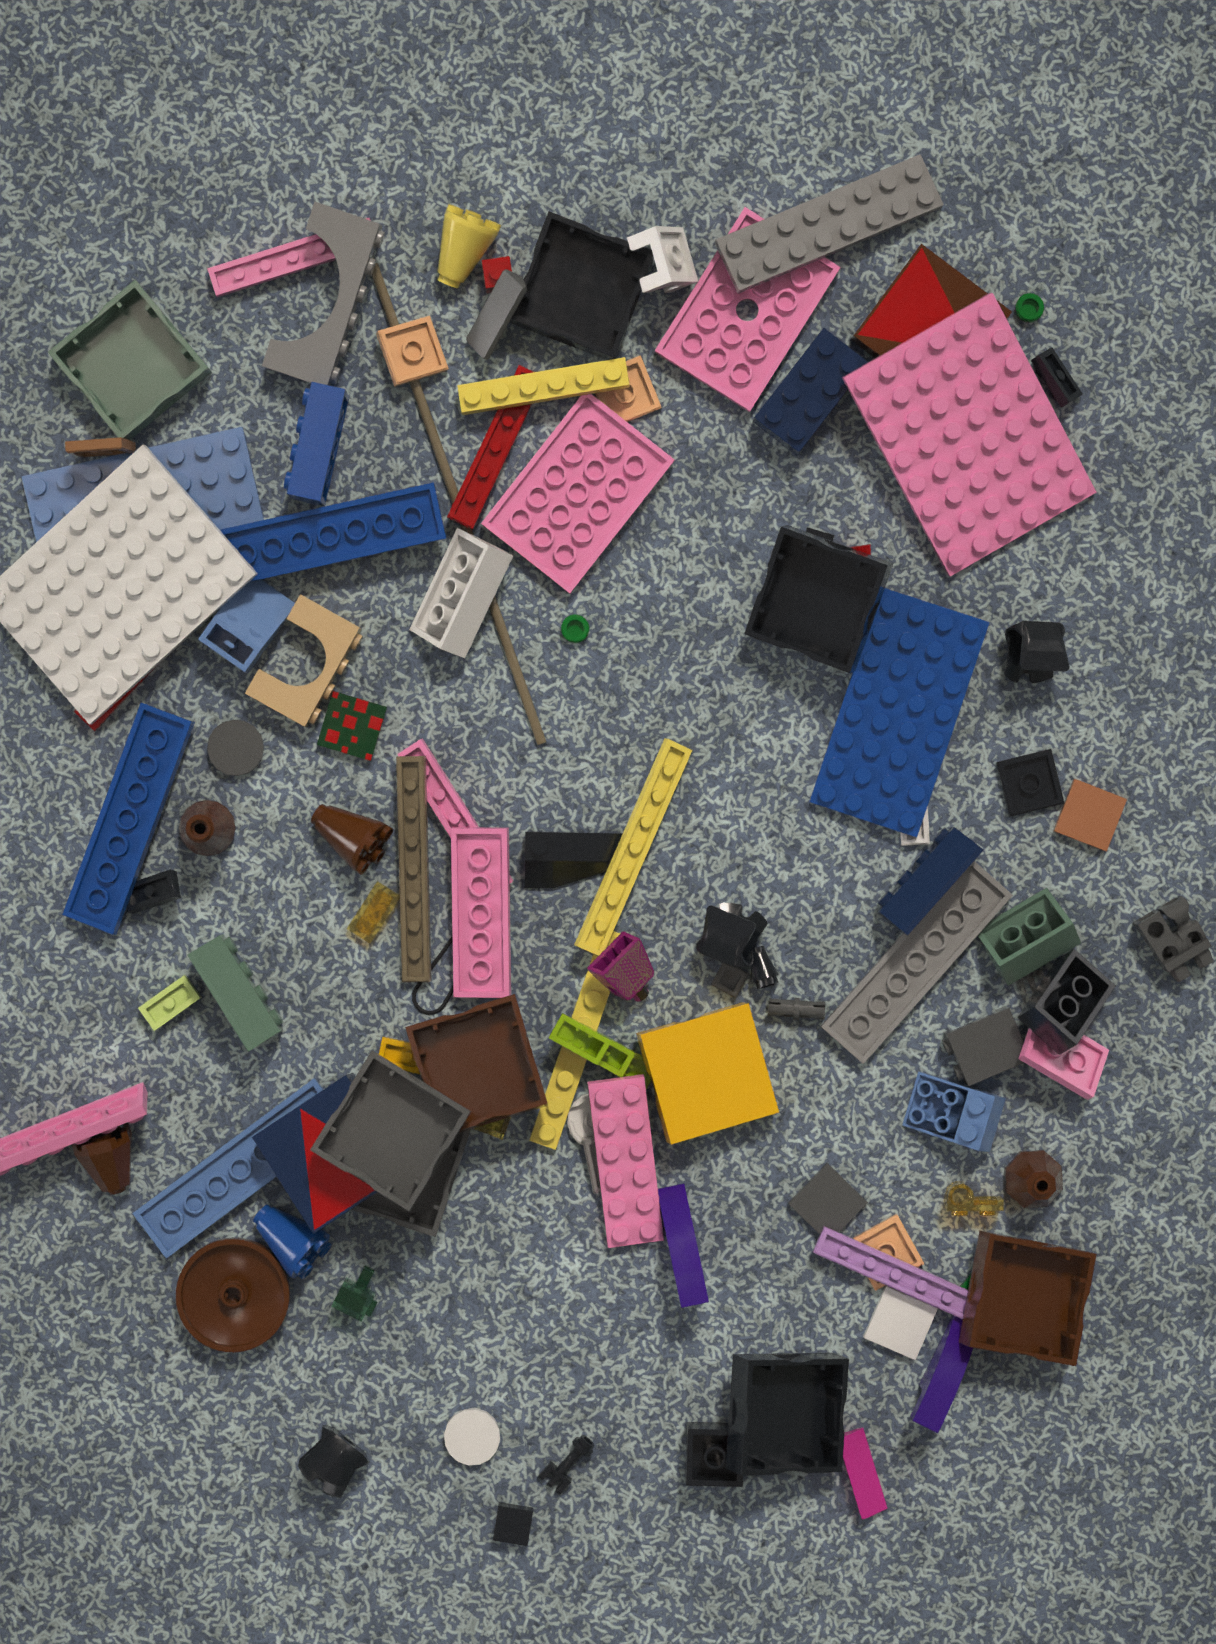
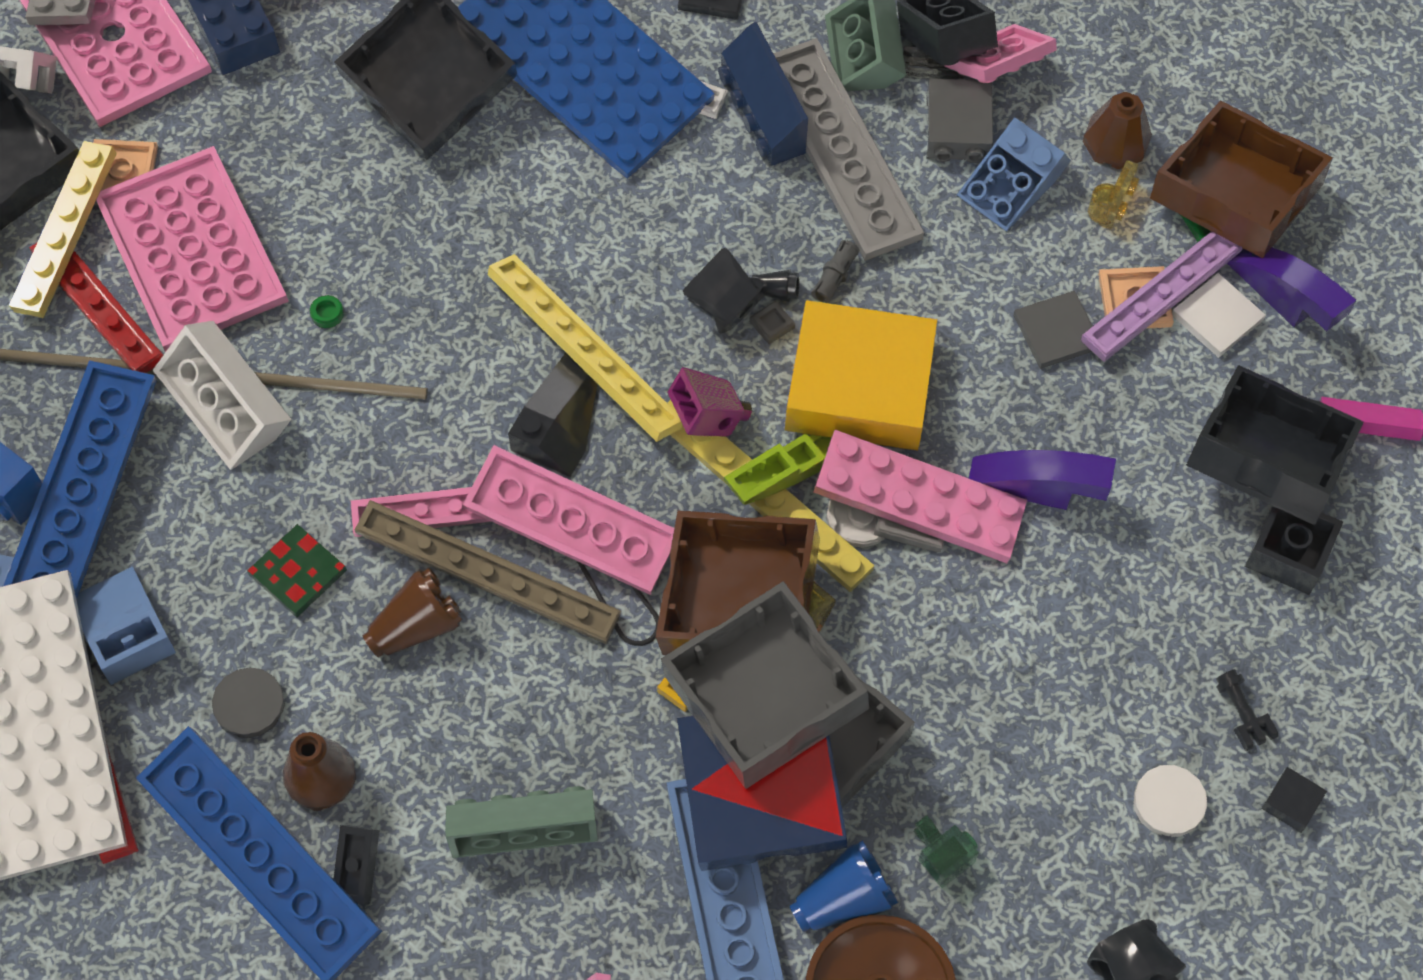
camera: 70 degrees left, 25 degrees down
yellowish green plate [138,975,202,1031] -> none
tan arch [245,594,363,727] -> none
clear yellow plate [347,881,400,944] -> none

